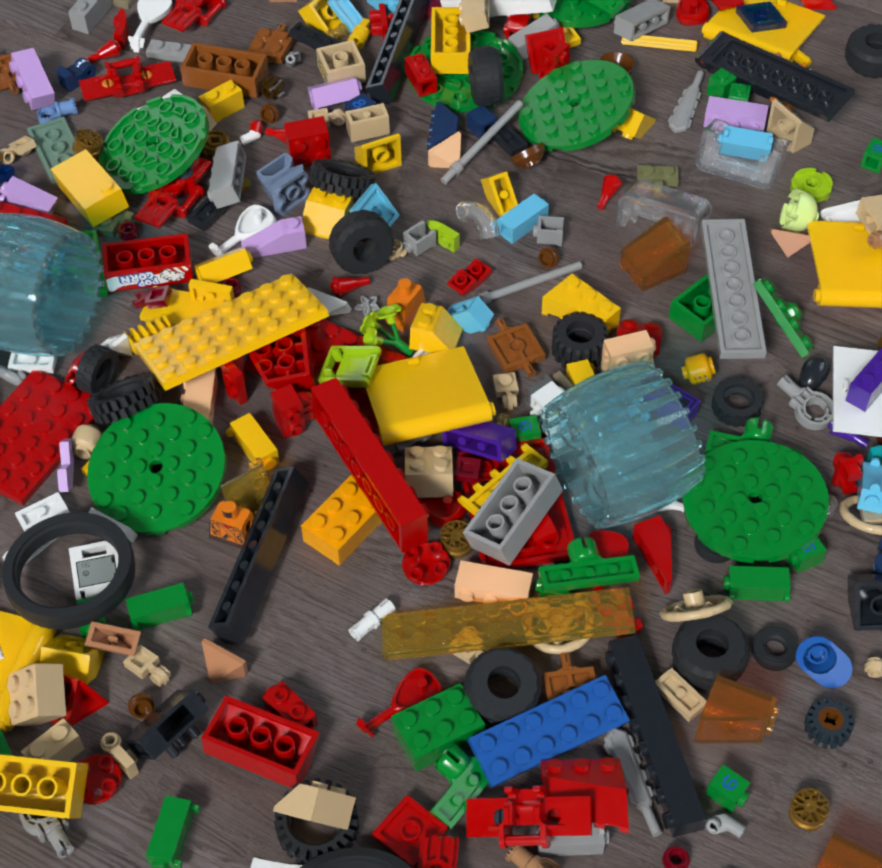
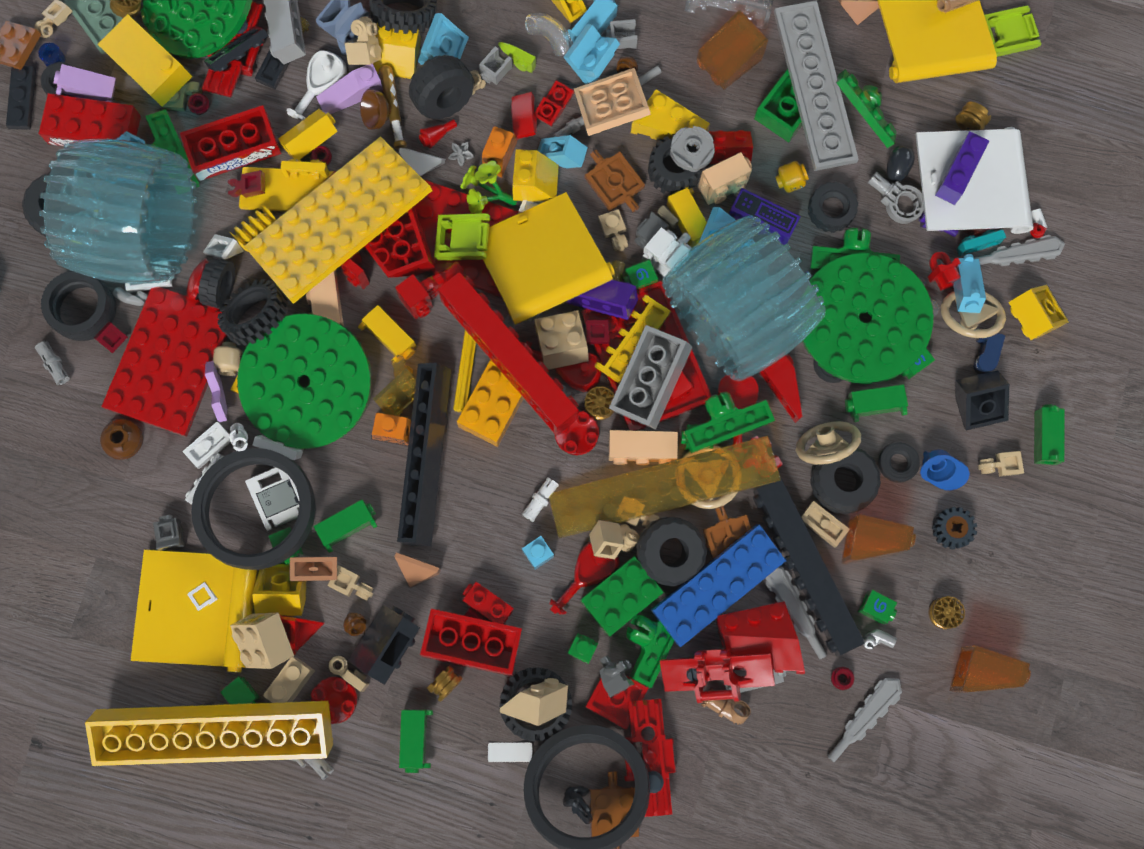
camera: 15 degrees left, 25 degrees up
none -> black plate [204,26,268,72]
none -> white pin [229,423,248,451]
none -> tan brick [345,16,381,65]
none -> reddish brown piece [360,89,391,130]
none -> pearl gold piece [379,65,407,149]
none -> pearl gold wheel [427,665,463,702]
none -> yellow axle [453,330,476,413]
none -> red slope [512,92,537,140]
none -> medium azure brick [522,536,554,570]
none -> medium azure bracket [564,24,620,85]
none -> green brick [568,633,598,664]
none -> light nougat plate [574,68,651,136]
none -> tan brick [589,520,640,559]
none -> dark grey piece [599,655,634,697]
none -> light grey plate [670,126,715,172]

